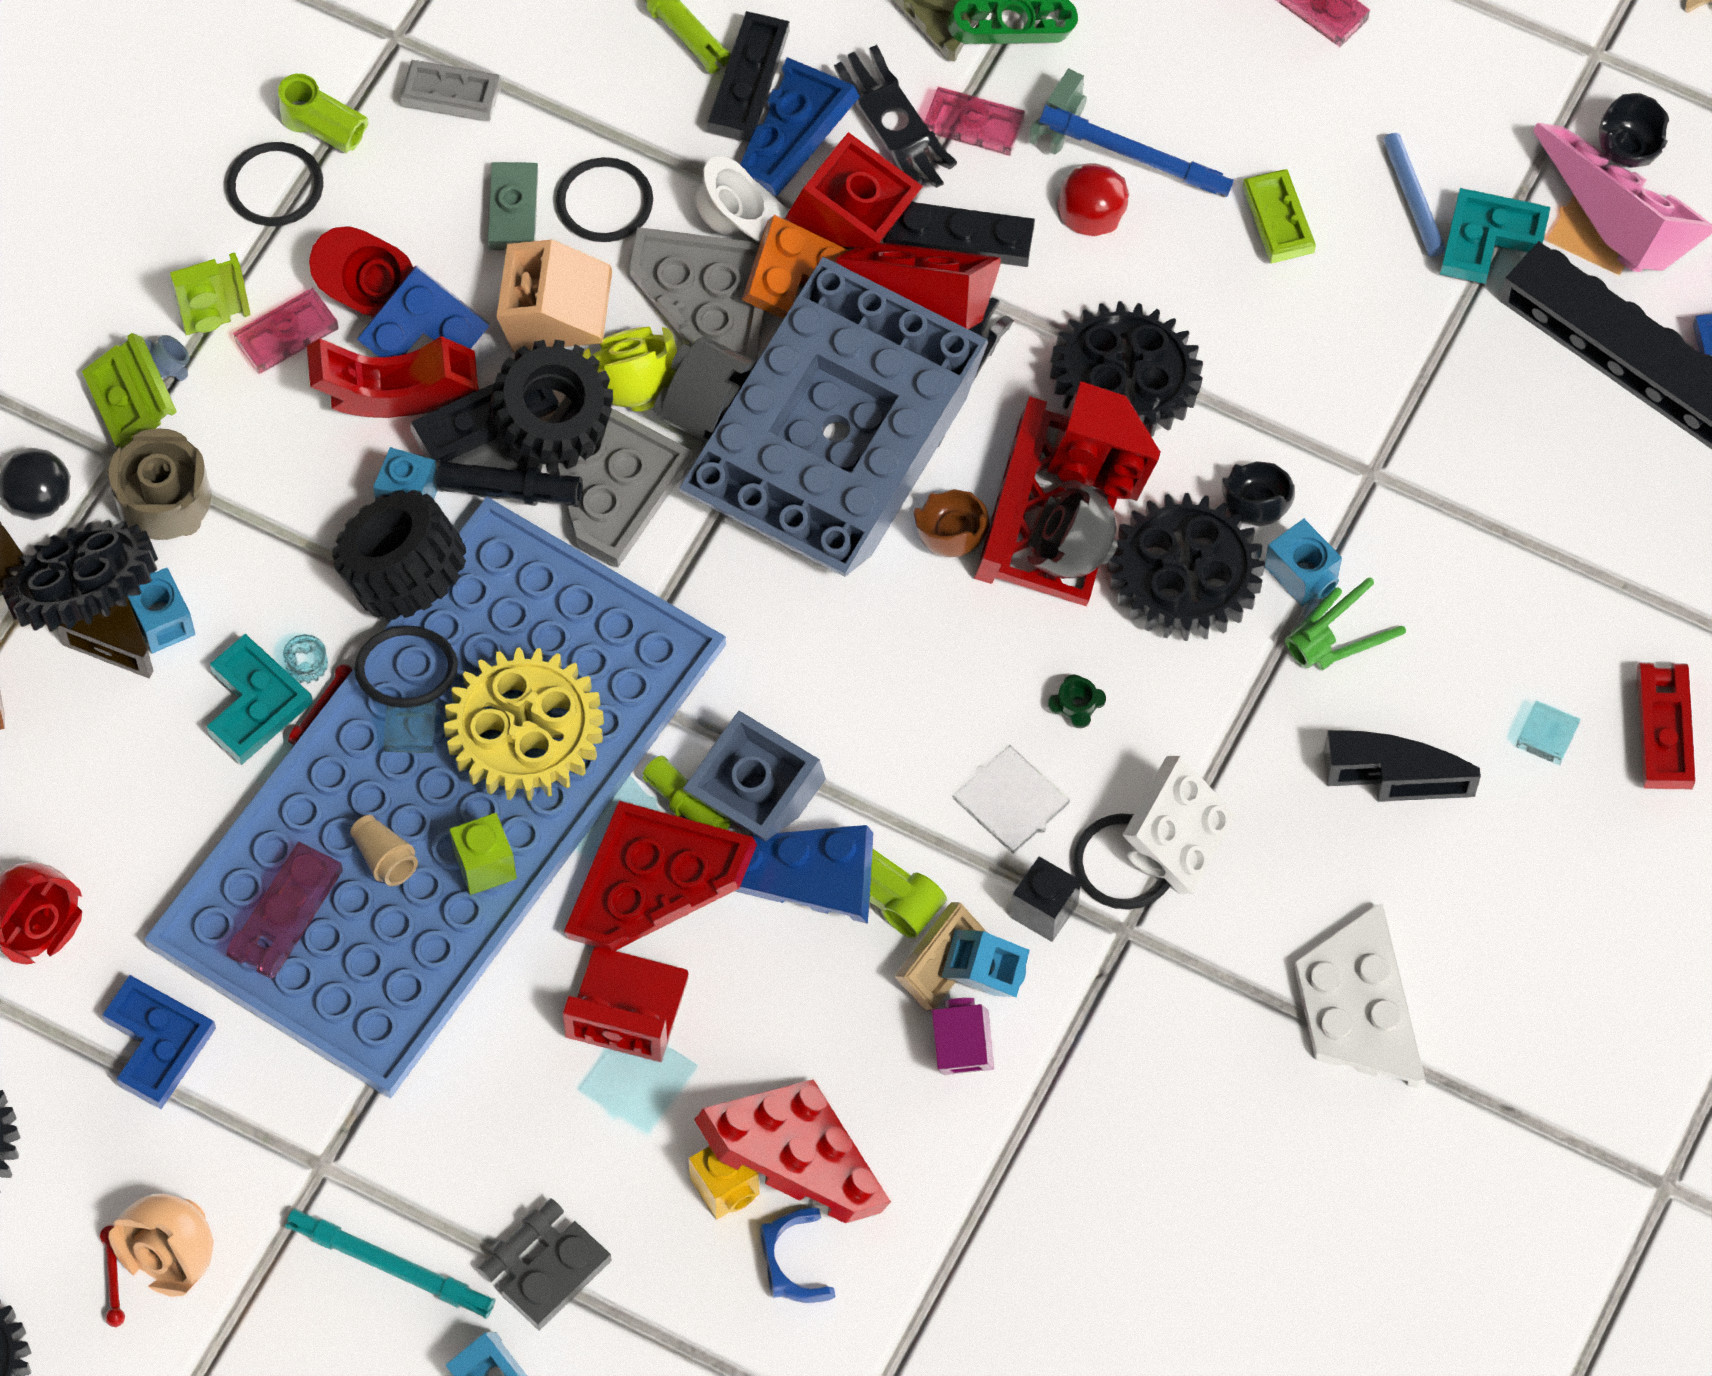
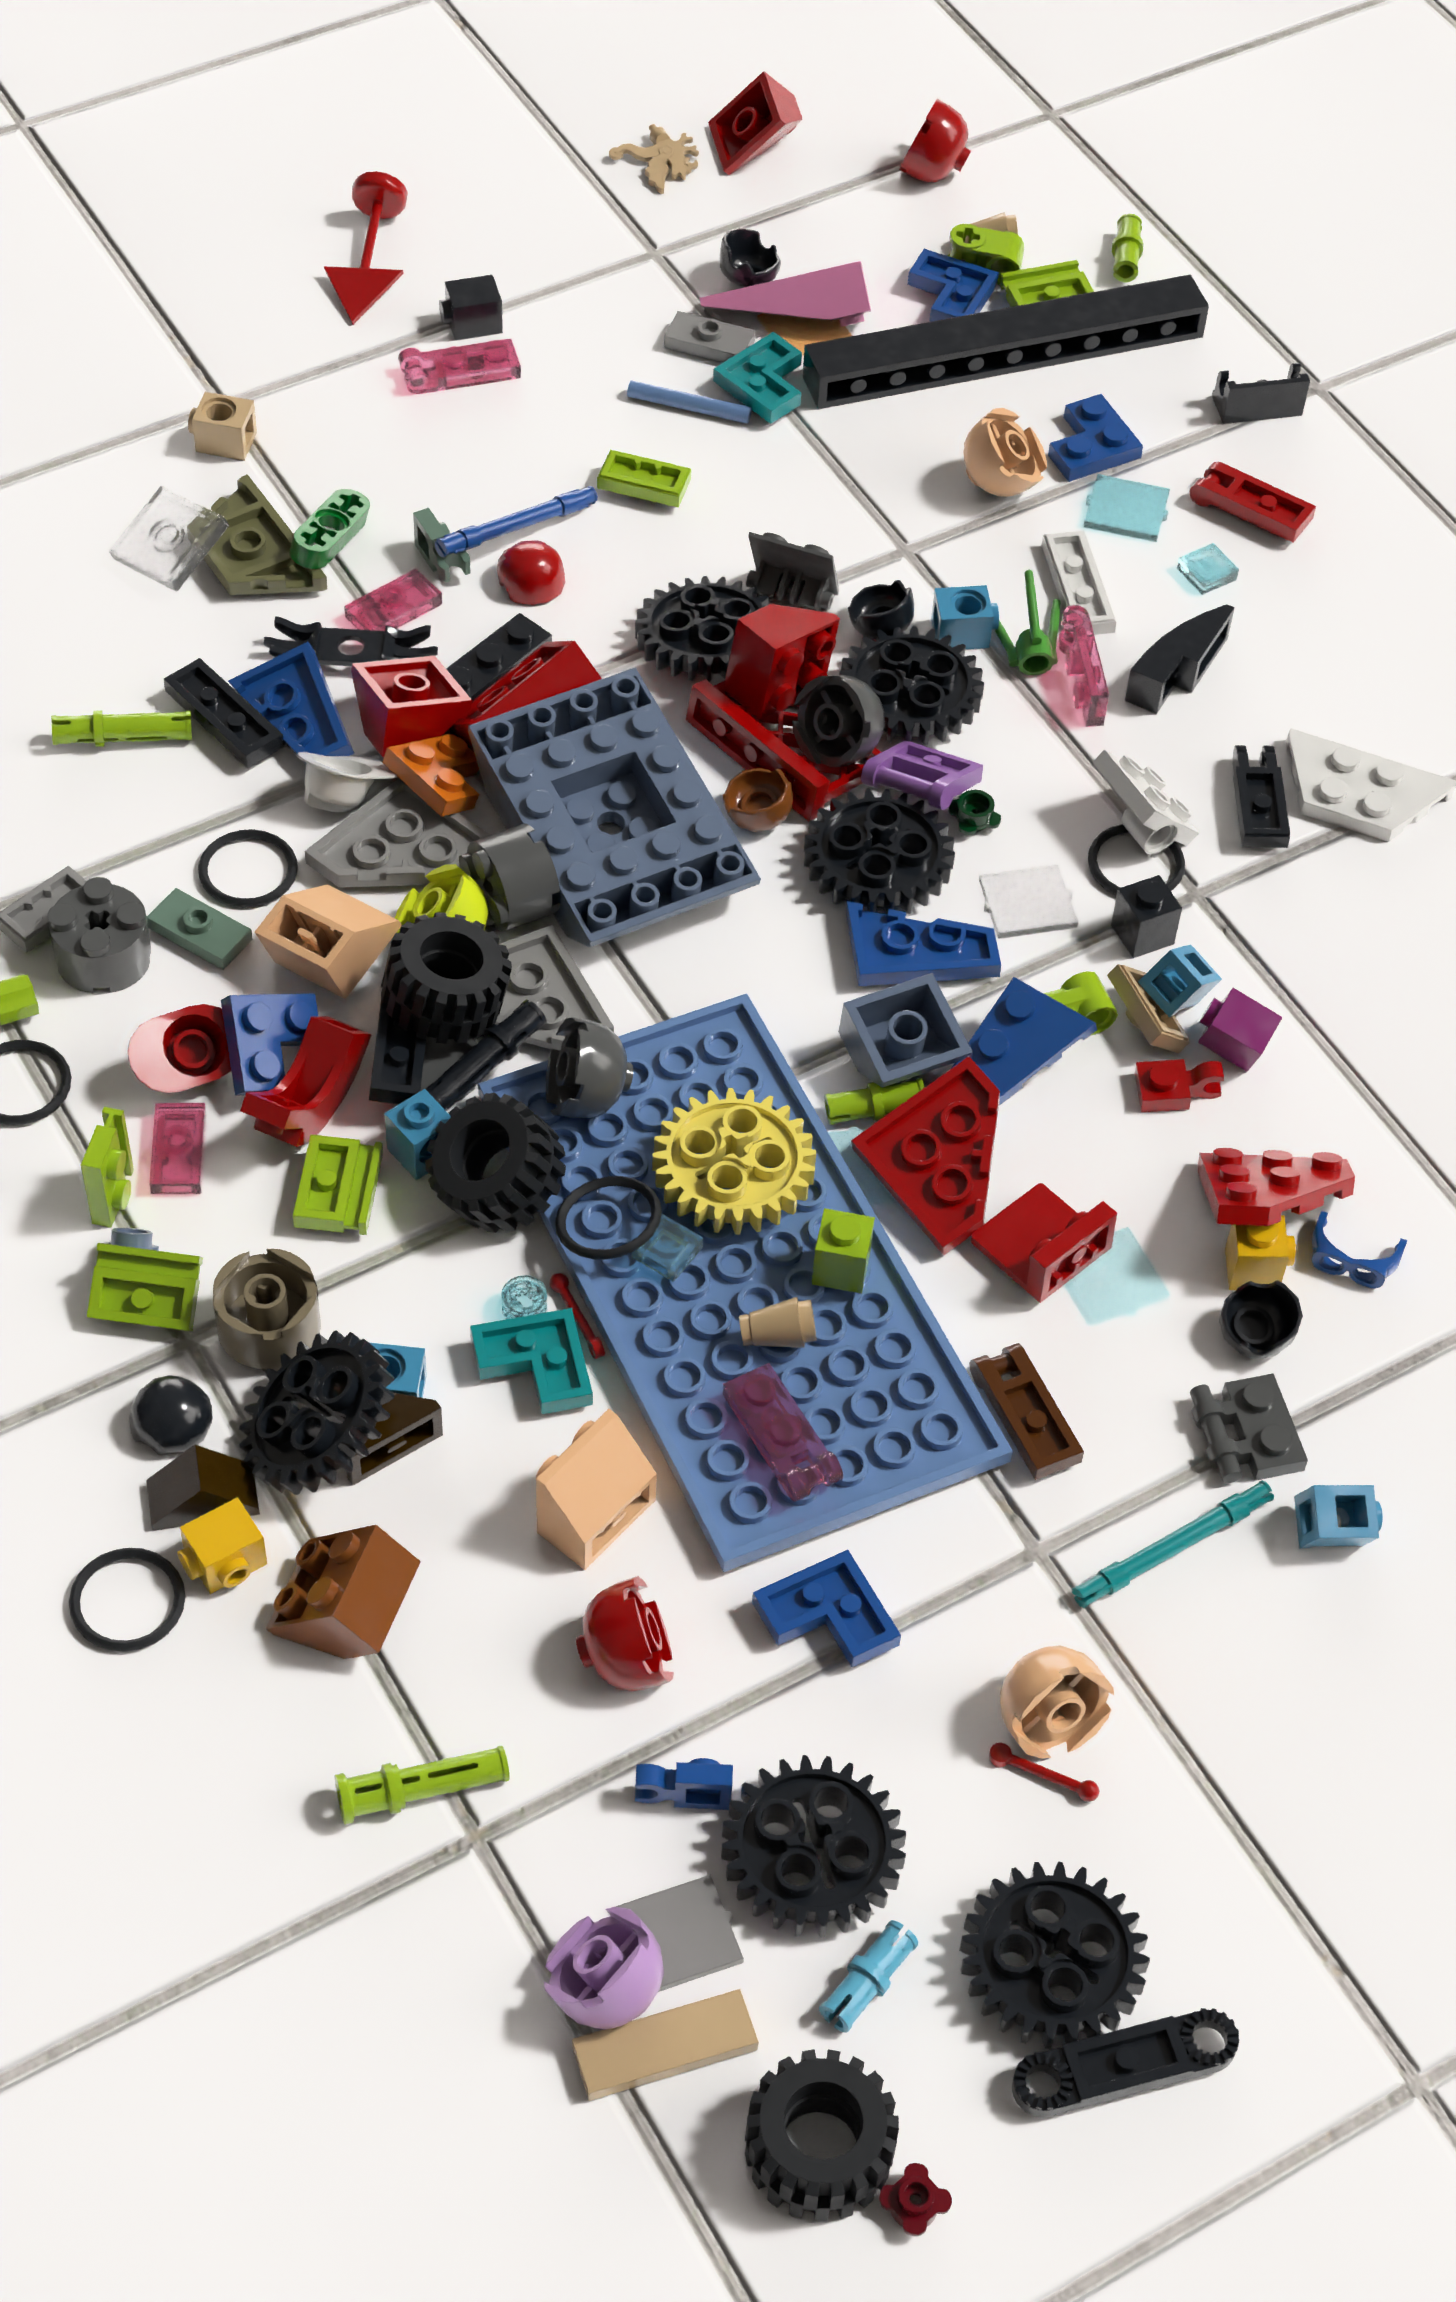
camera: 60 degrees left, 10 degrees down
none -> dark grey brick [47,877,151,993]
none -> lime plate [293,1134,383,1235]
none -> light nougat slope [536,1409,657,1570]
none -> dark grey cylinder [546,1017,633,1118]
none -> light grey plate [664,311,755,363]
none -> dark grey hinge [746,532,840,611]
none -> black gear [803,788,955,914]
none -> blue wing [846,901,1002,986]
none -> medium lavender plate [861,740,984,810]
none -> light nougat cylinder [963,408,1047,497]
none -> reddish brown plate [969,1343,1084,1480]
none -> white tile [1041,530,1117,637]
none -> blue plate [1048,394,1143,482]
none -> clear pink plate [1058,605,1109,727]
none -> clear light blue piece [1084,474,1170,542]
none -> red plate [1135,1059,1224,1112]
none -> black hair [1219,1280,1303,1359]
none -> black hinge [1232,745,1290,848]

